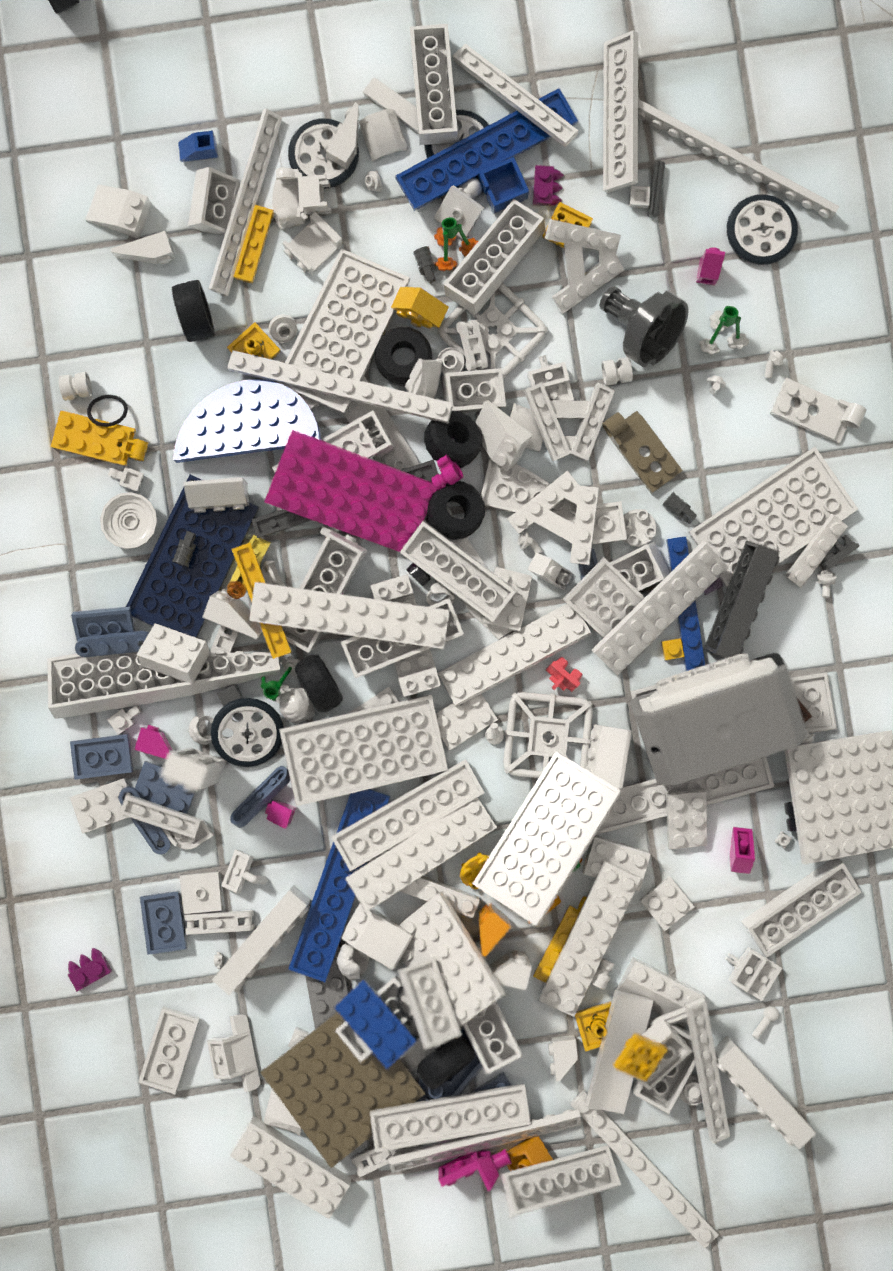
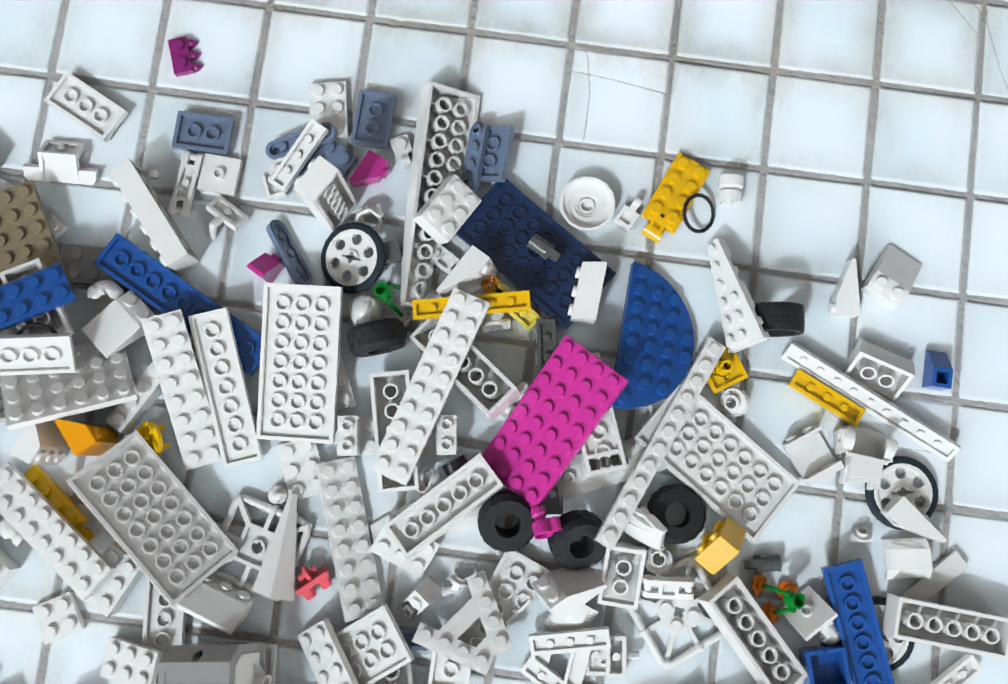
camera: 105 degrees right, 5 degrees down
none -> white wedge [252,493,298,601]
none -> white wing [707,238,771,354]

